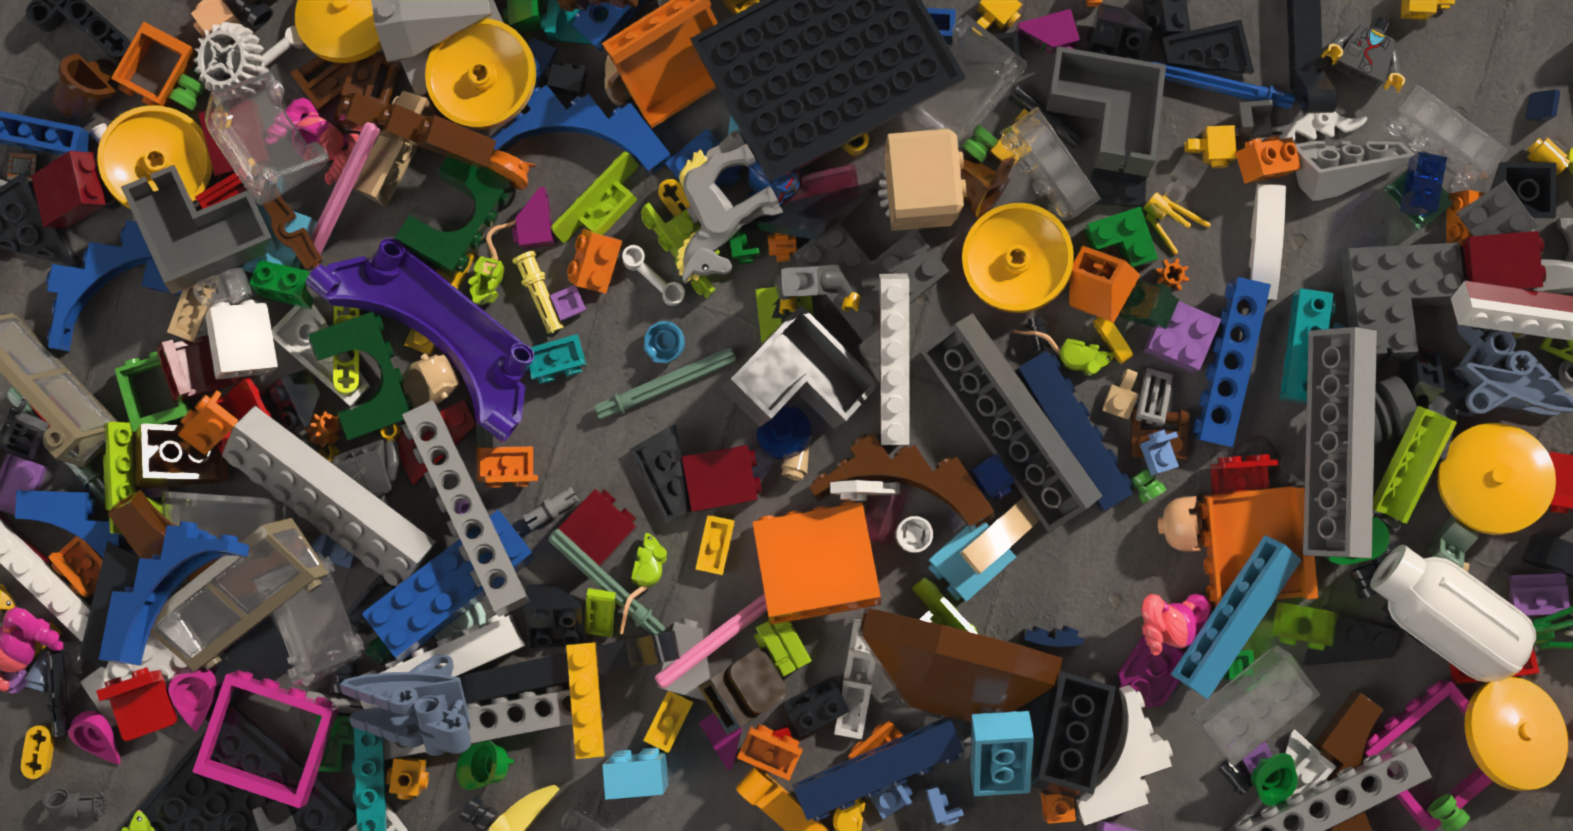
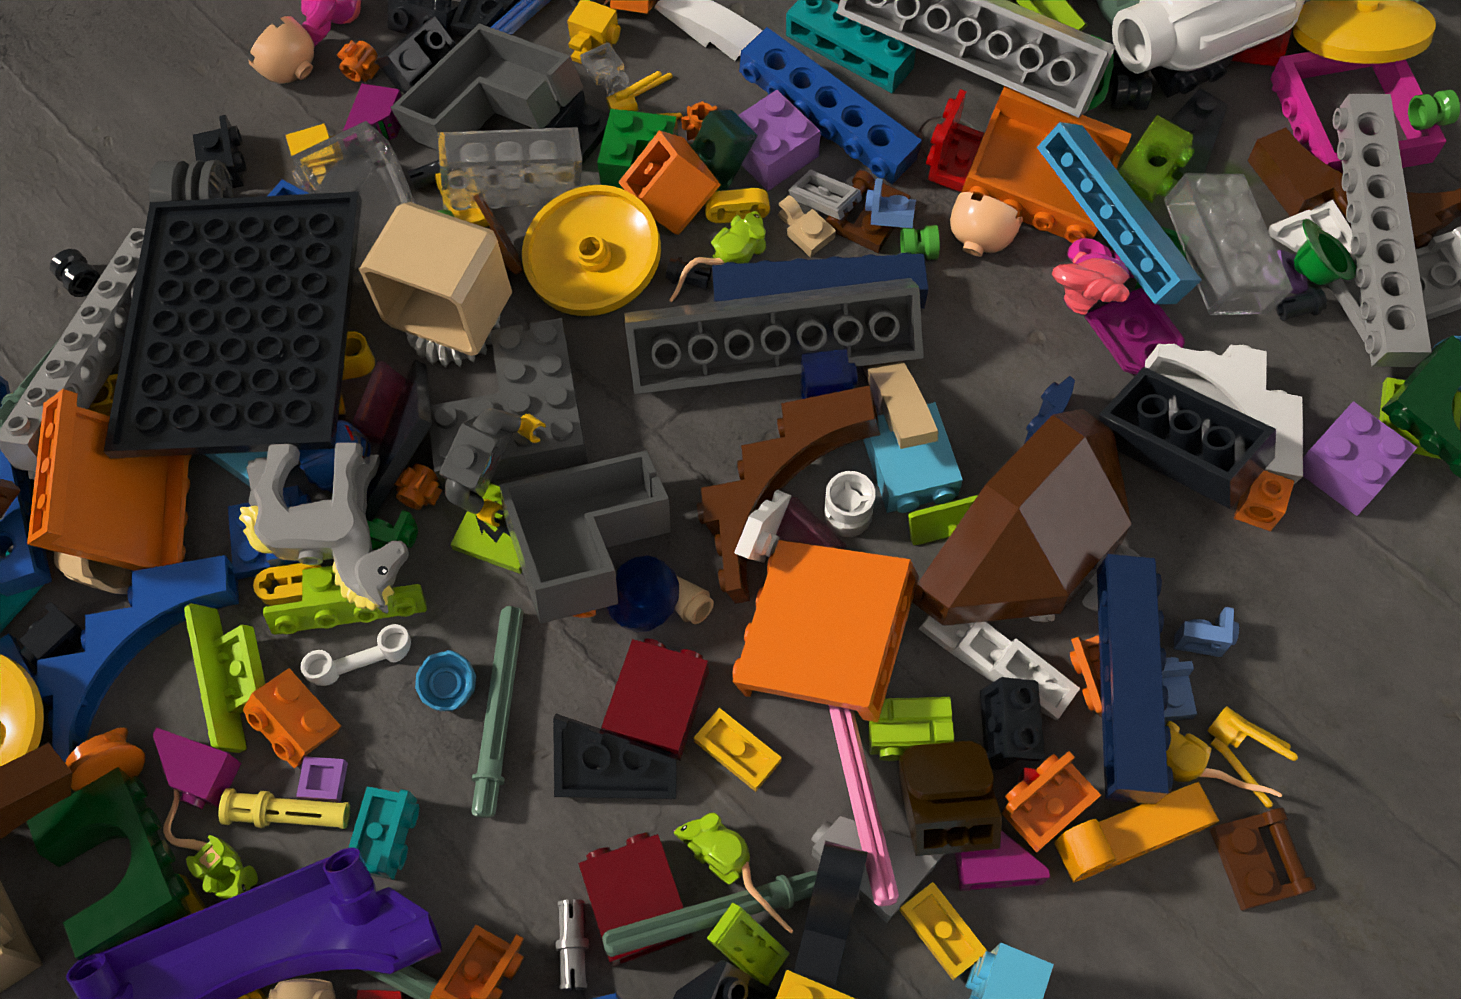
camera: 60 degrees left, 20 degrees down
white brick [879,273,909,445] -> none
medium azure brick [970,711,1034,796] -> none

